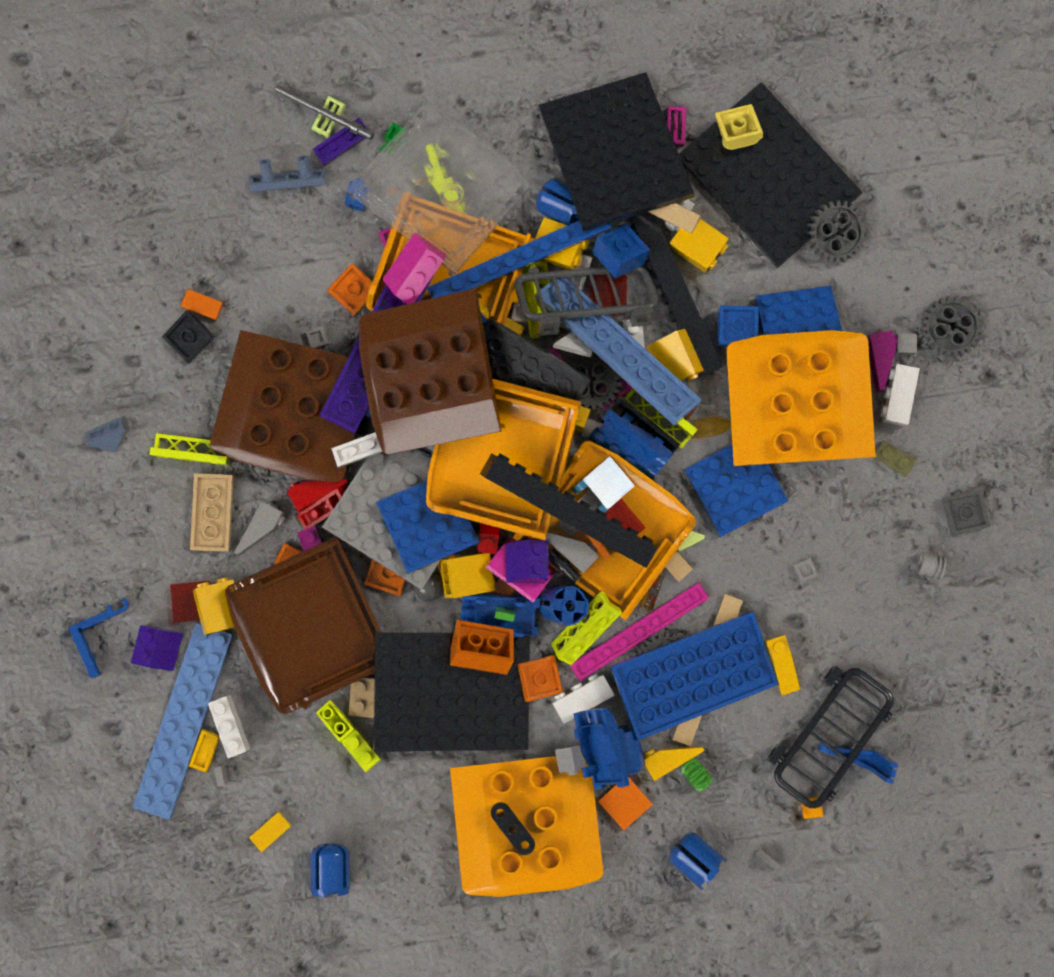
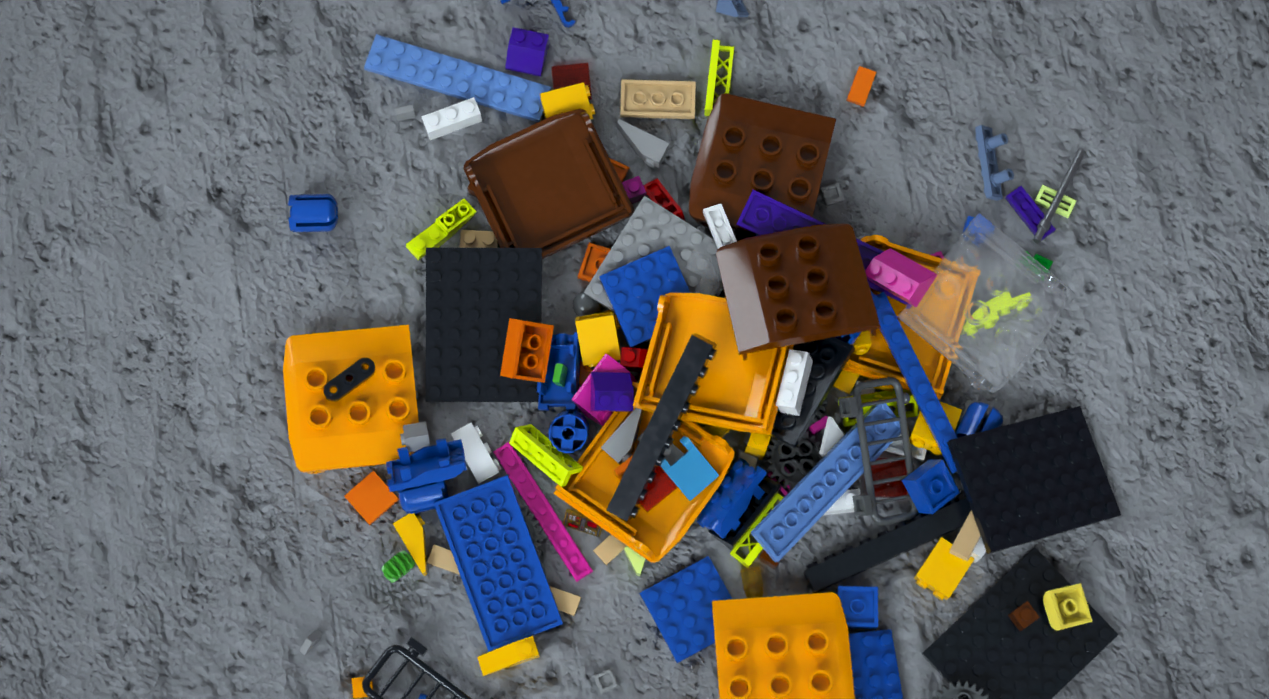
camera: 85 degrees right, 10 degrees down
black tile [162,310,215,364] -> none
yellow tile [189,729,220,773] -> none
yellow tile [249,811,292,852] -> none
red slope [287,479,350,512] -> none
orange tile [326,263,373,316] -> none
orange tile [517,655,563,702] -> none
black pin [548,549,582,584] -> none
yellow brick [646,329,704,382] -> none
dark pink tile [666,106,686,146] -> none
blue cylinder [670,833,727,890] -> none
none -> white brick [776,350,813,416]
none -> reddish brown brick [1008,601,1040,631]

